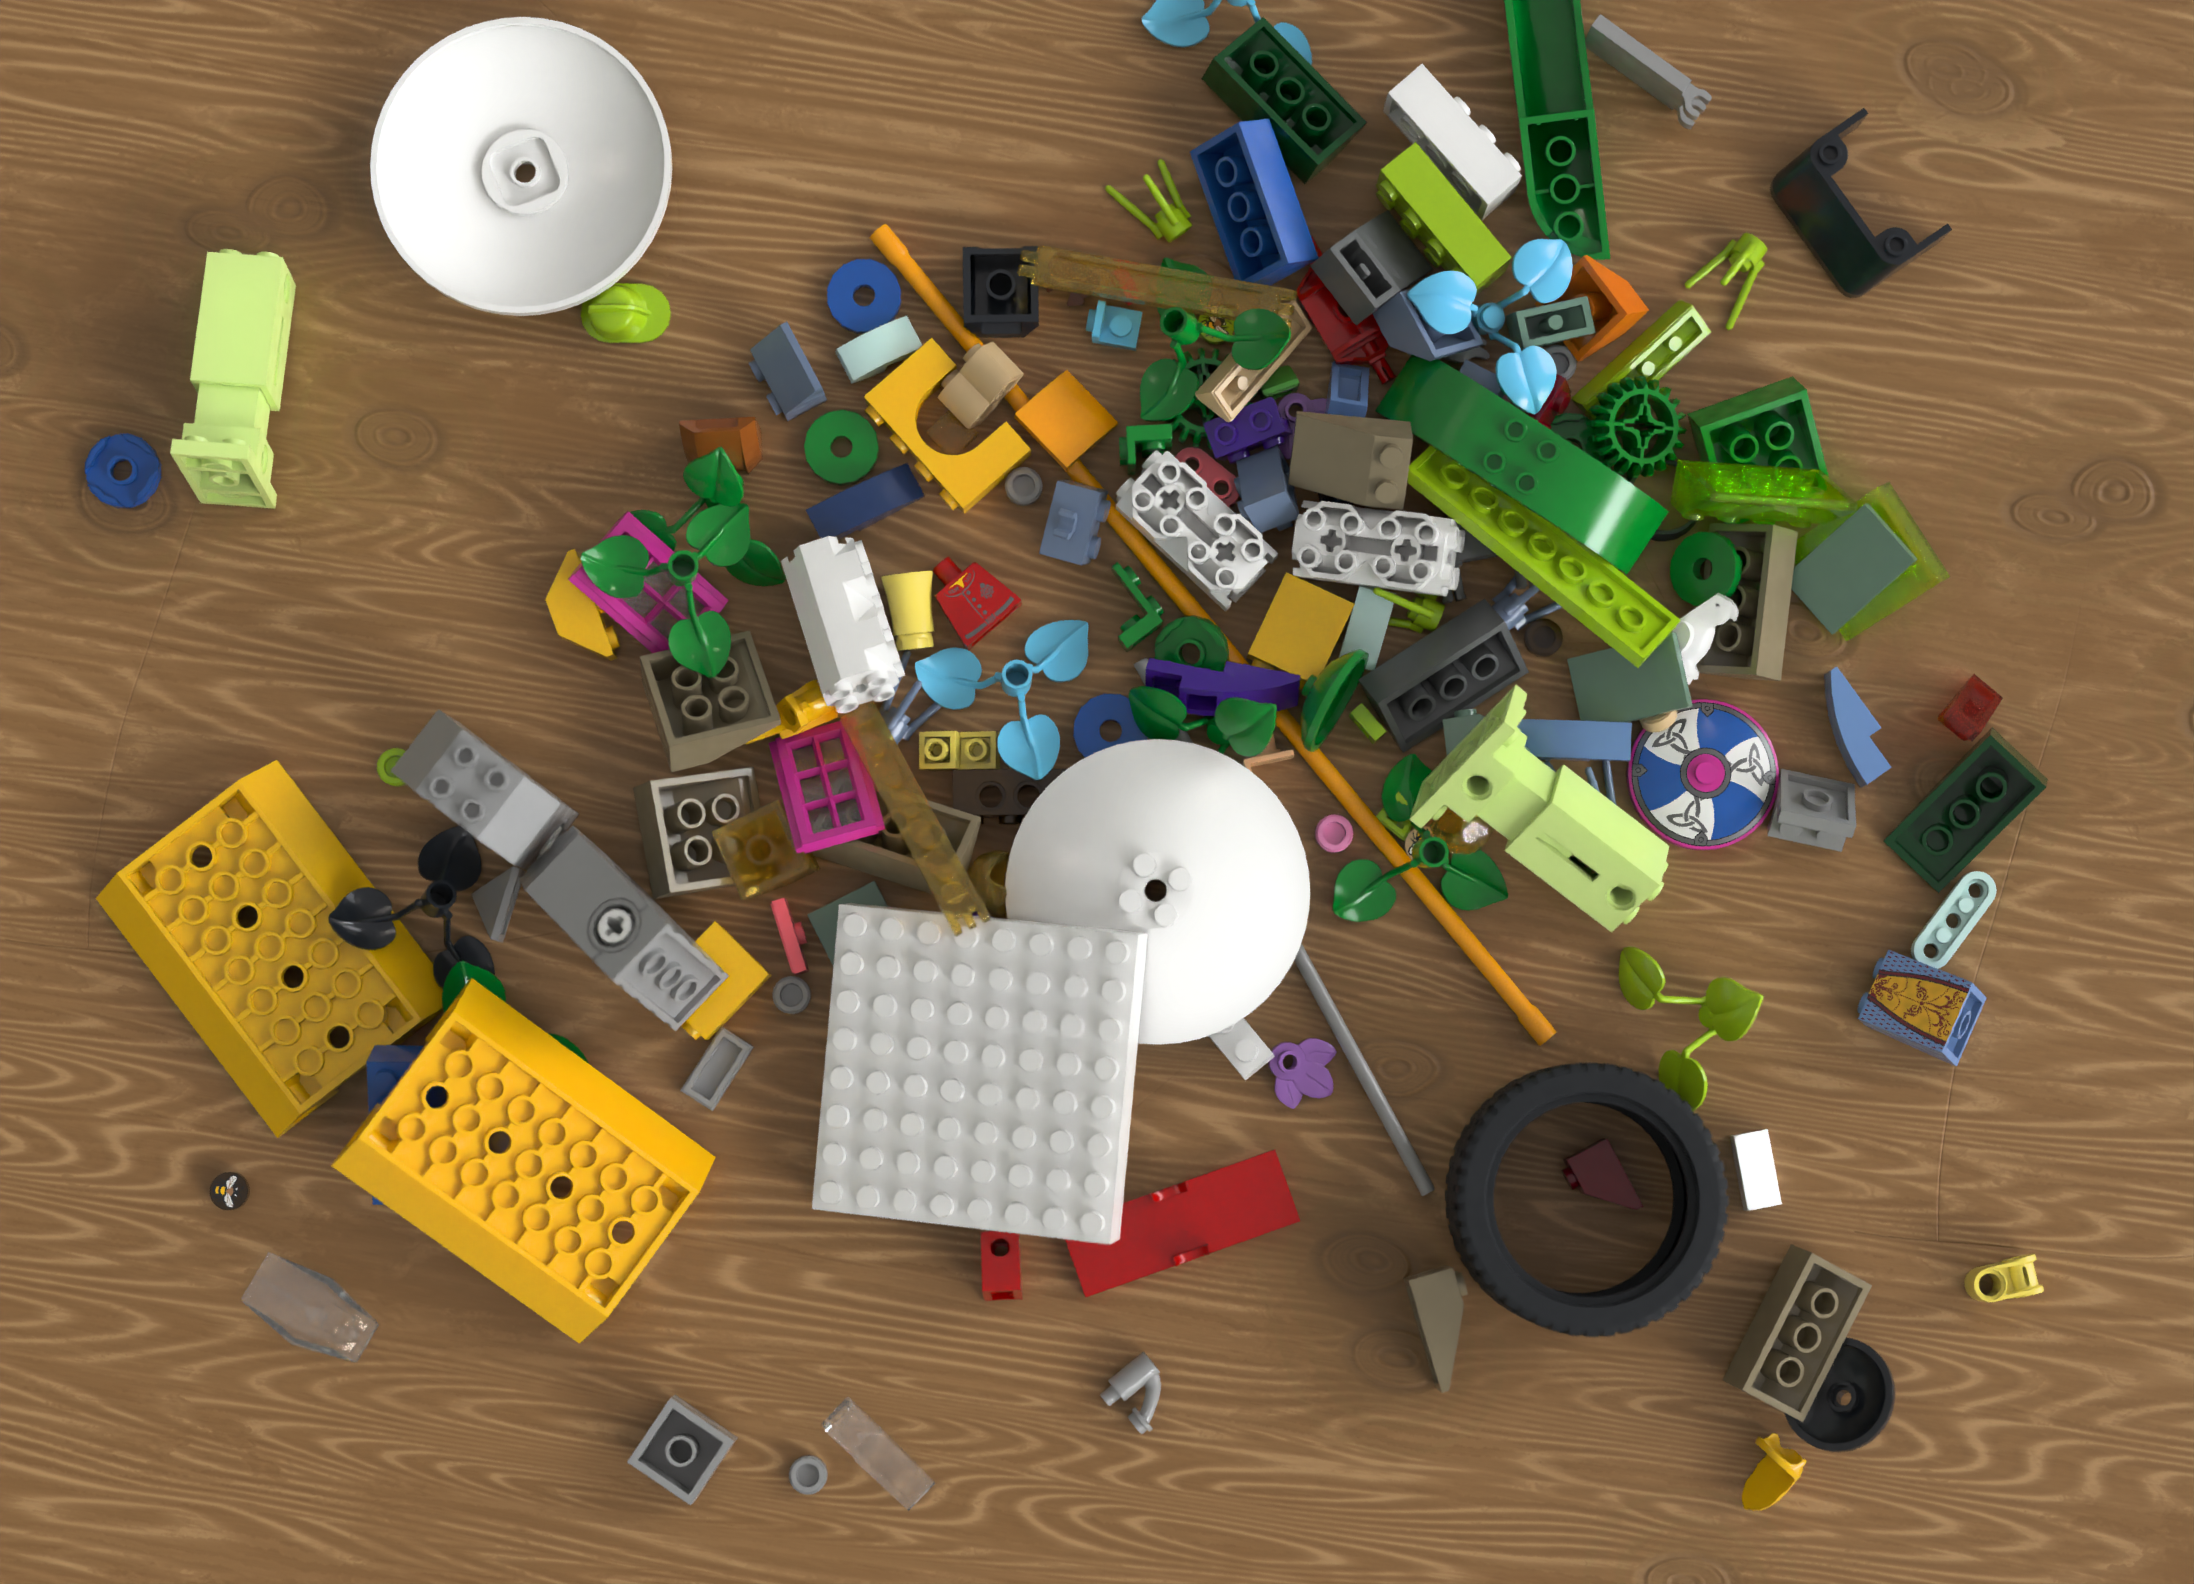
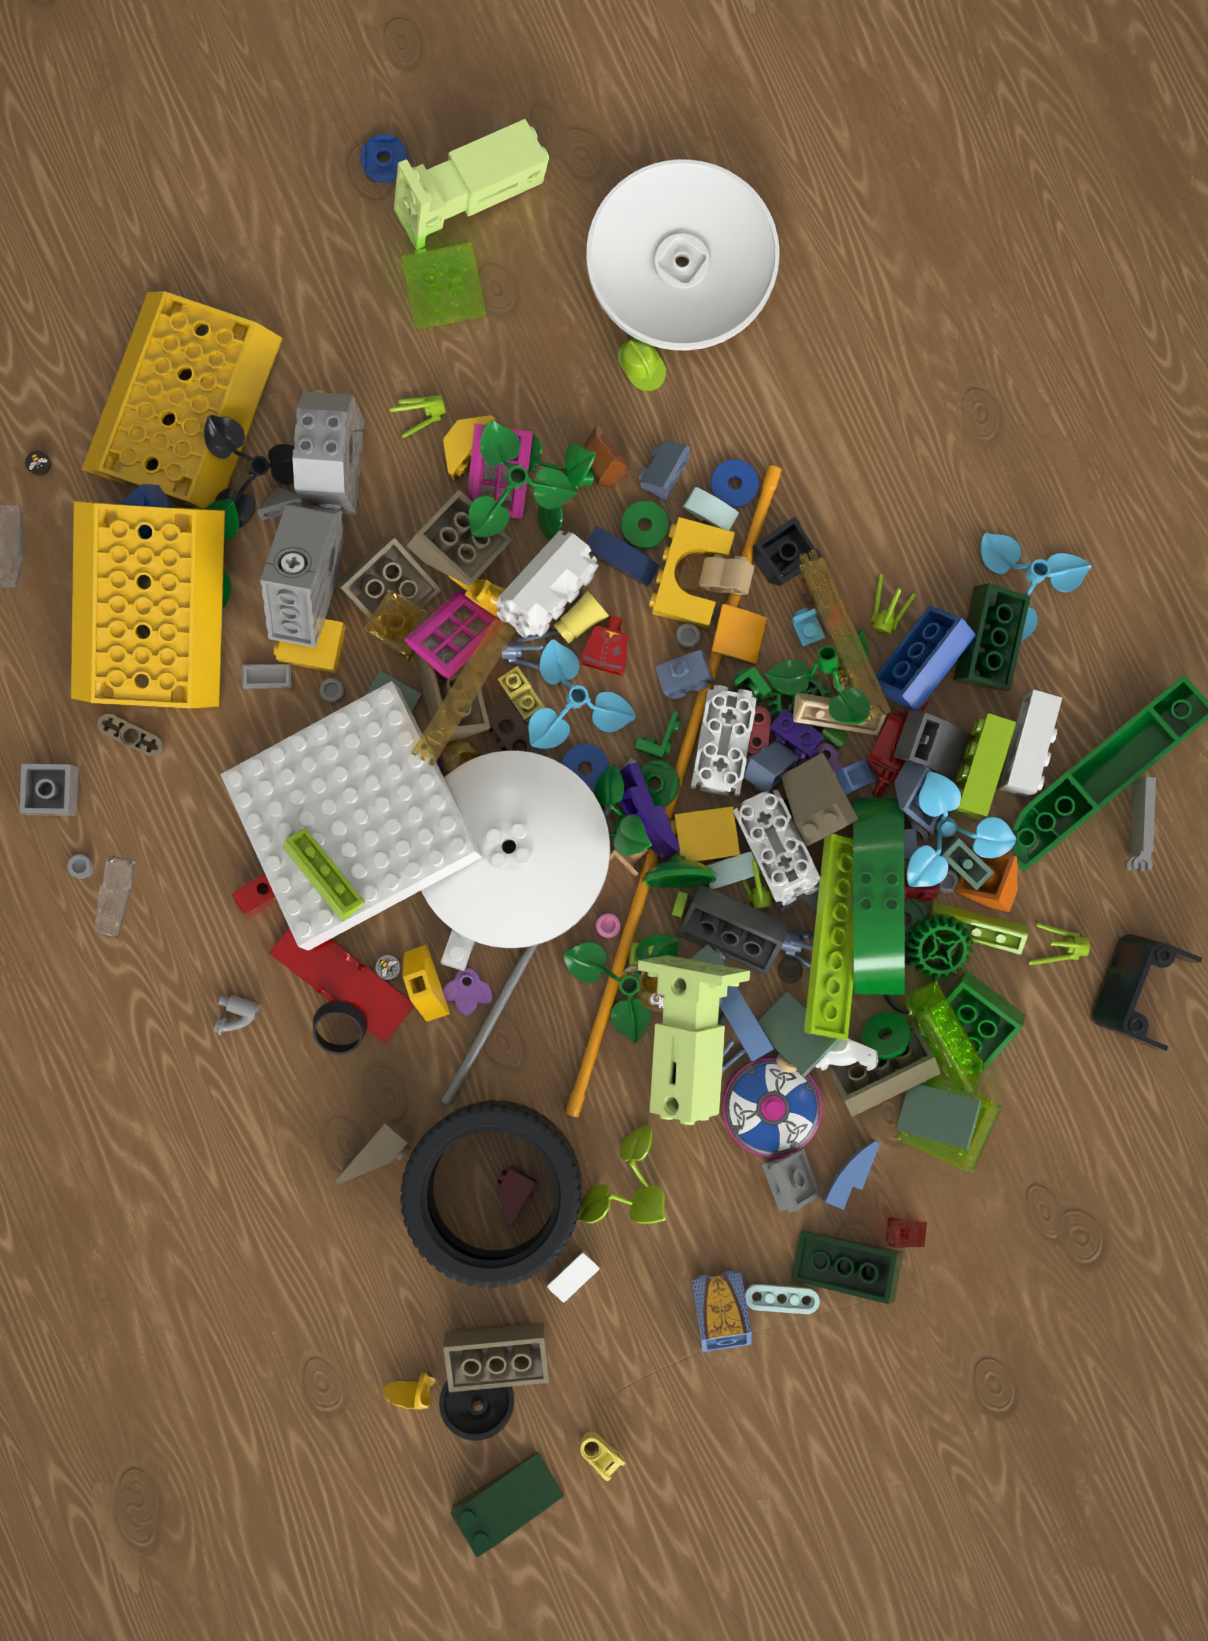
camera: 60 degrees right, 0 degrees up
coral plate [770,898,809,975] -> none
none -> dark tan beam [97,713,165,758]
none -> lime slope [283,828,365,922]
none -> black tyre [313,1001,367,1054]
none -> tile [376,955,401,980]
none -> lime plant [389,395,446,438]
none -> clear neon green slope [401,240,486,329]
none -> yellow slope [403,944,450,1022]
none -> dark green slope [451,1452,564,1557]

